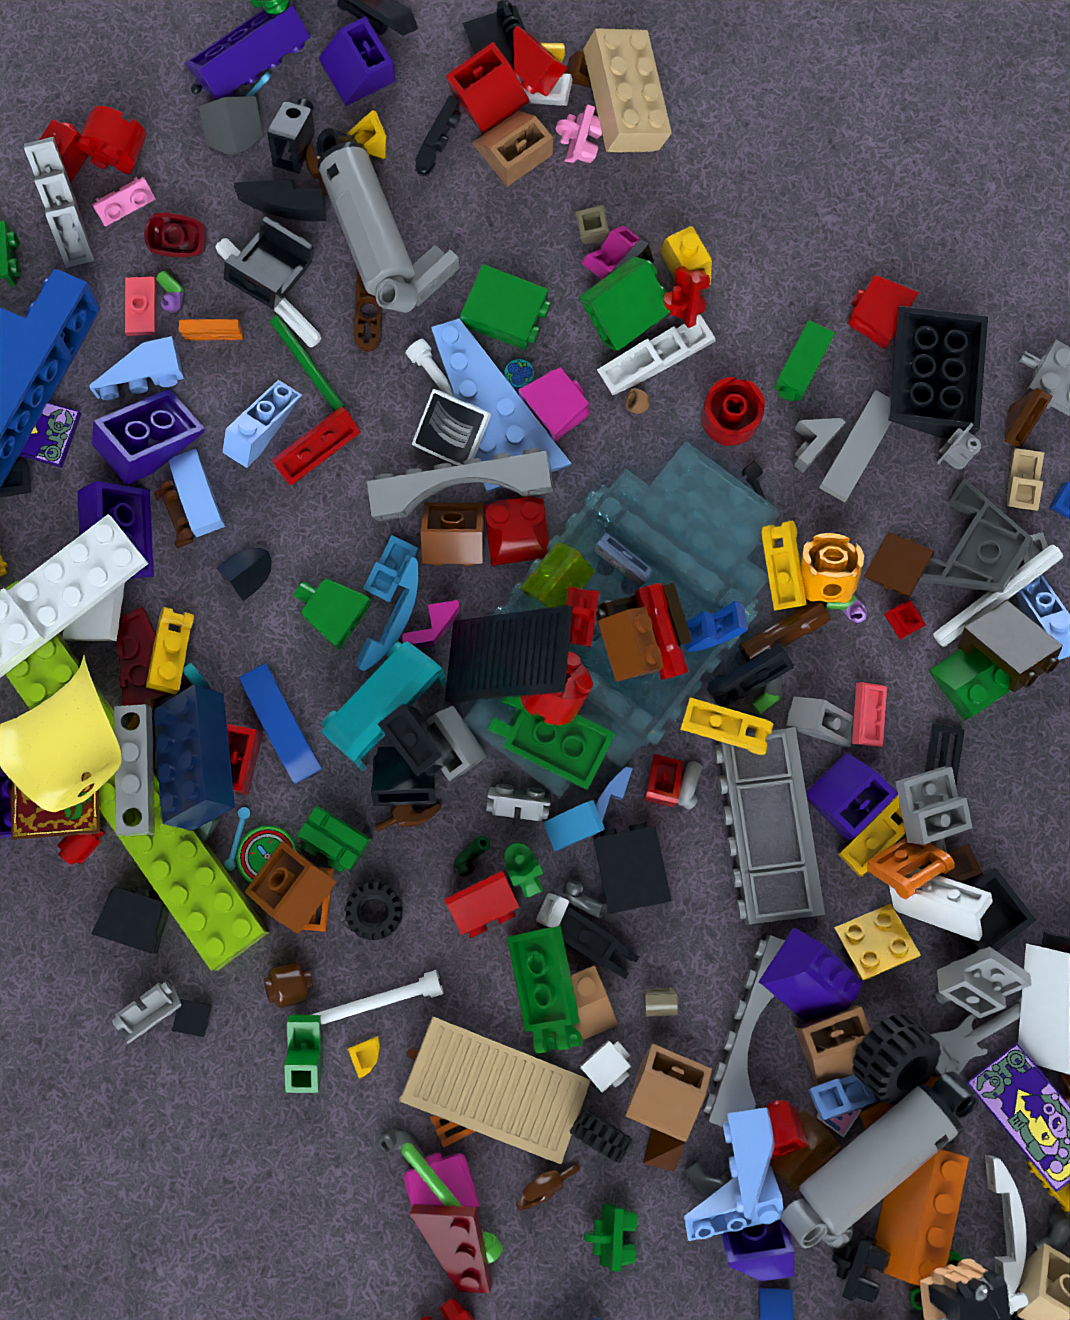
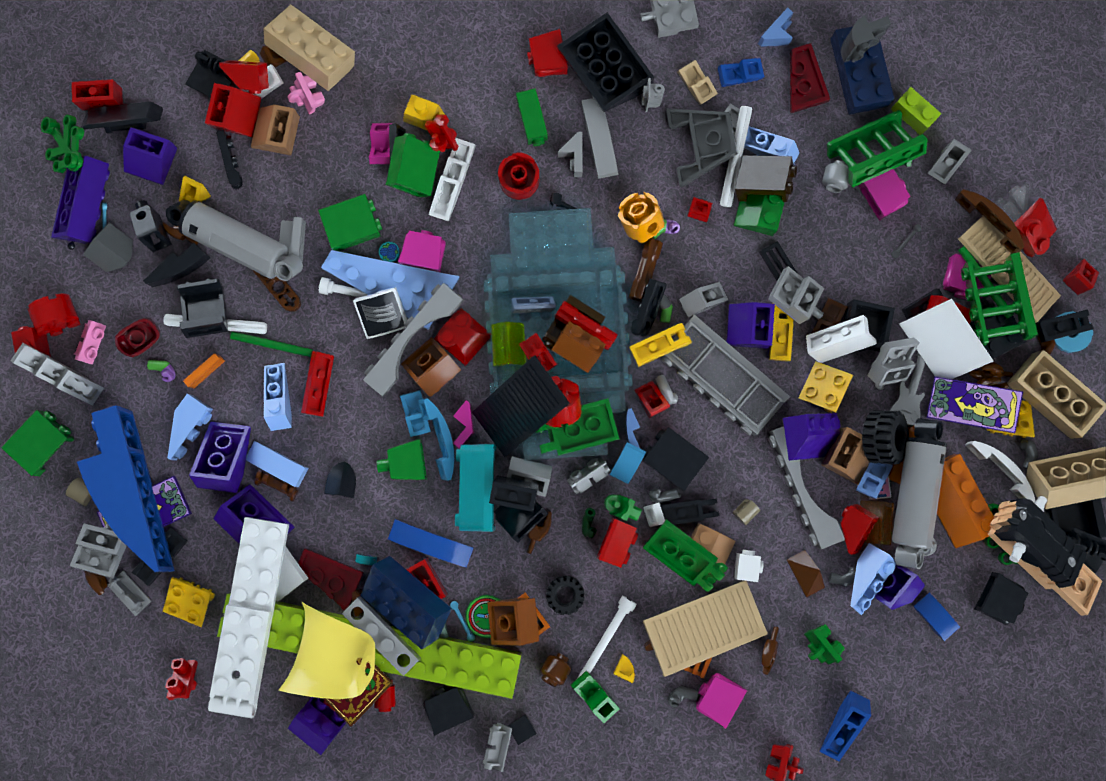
camera: 40 degrees left, 5 degrees up
coral plate [125,277,157,336] -> none
yellow plate [146,606,194,695] -> none
green brick [297,805,372,873] -> none
bright green piece [401,1143,503,1264] -> none
dark red wing [410,1204,493,1294] -> none
black tyre [569,1108,633,1163] -> none
dark tan brick [576,205,610,244] -> none
medium nougat hinge [625,388,650,414] -> none
medium nougat slope [625,1044,712,1142] -> none
blue slope [685,601,748,652] -> none
light blue slope [723,1107,775,1220] -> none
yellow plate [761,521,807,611] -> none
black hips [831,1236,891,1303] -> none
coral plate [852,682,887,747] -> none
reddish brown piece [864,532,934,597] -> none
orange plate [867,837,955,899] -> none
reddish brown slope [1004,388,1053,448] -> none

